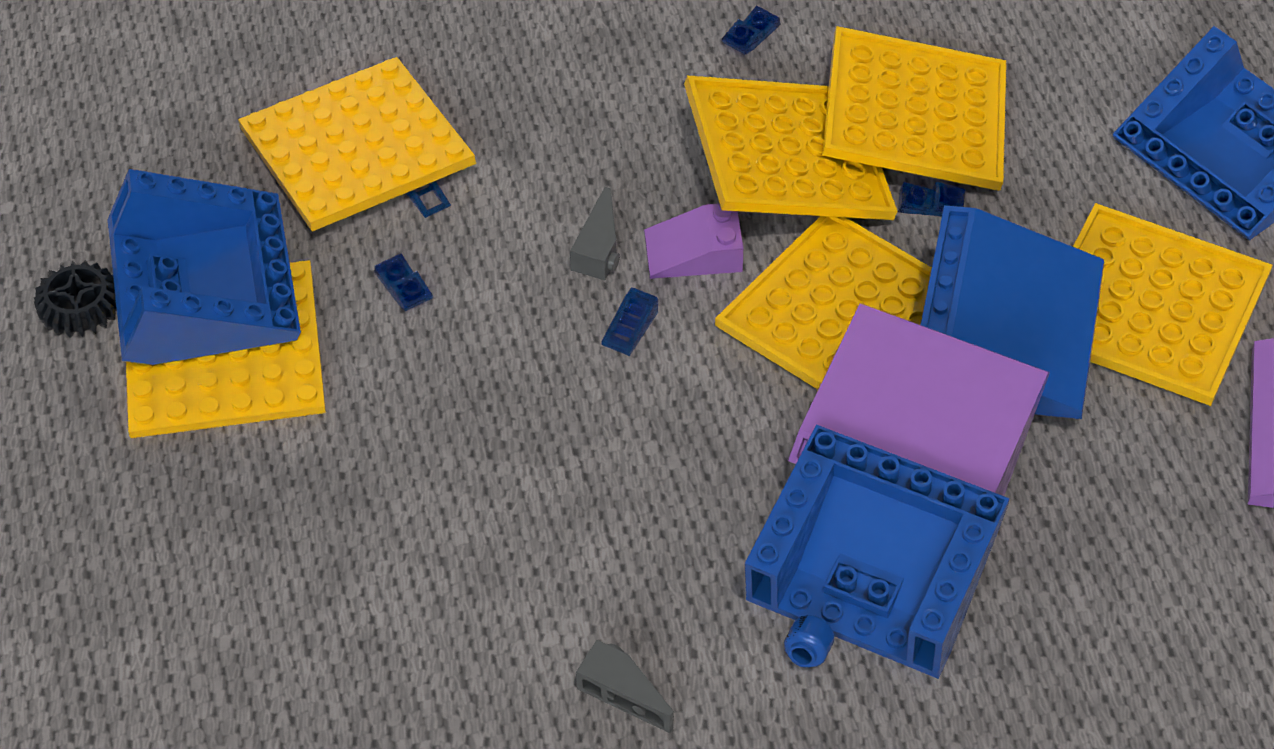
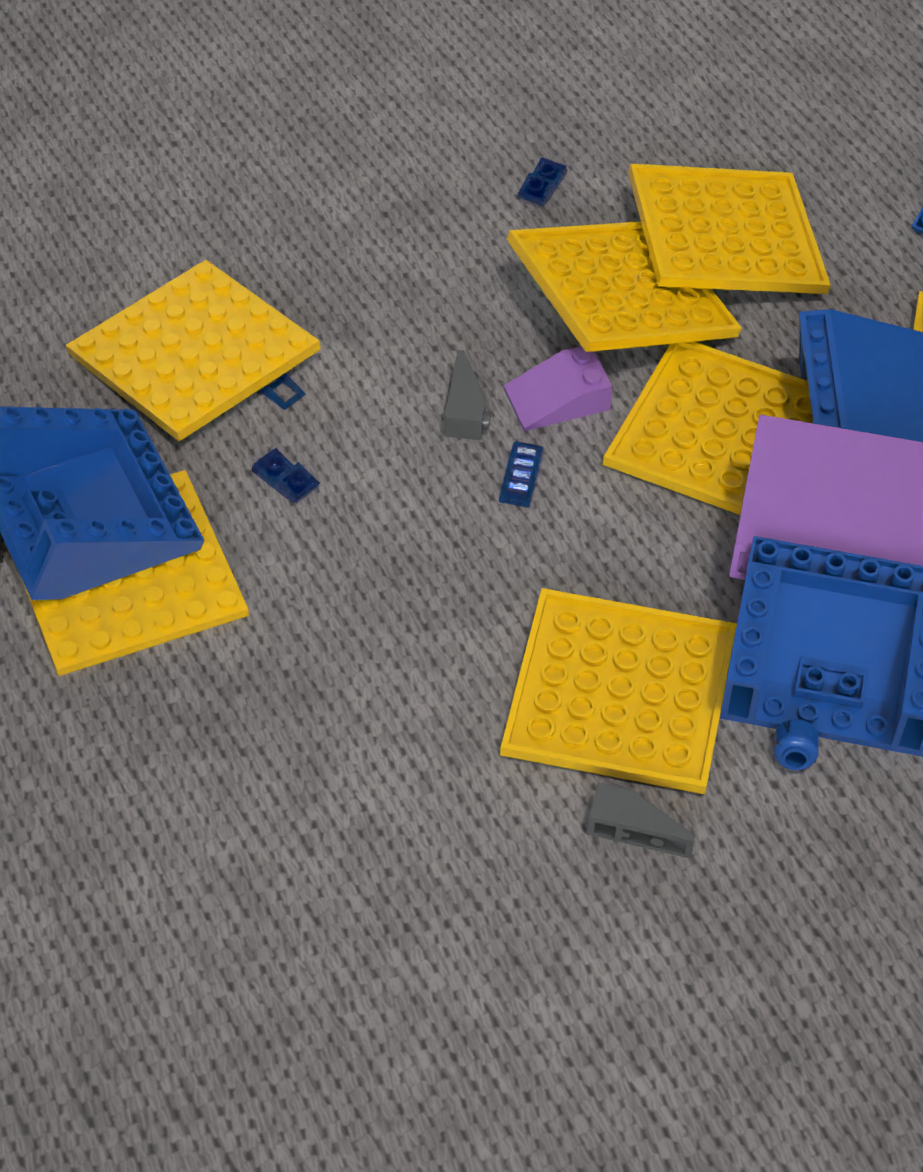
camera: 15 degrees left, 0 degrees up
clear blue slope [898,182,965,216] -> none
none -> yellow plate [500,588,737,795]

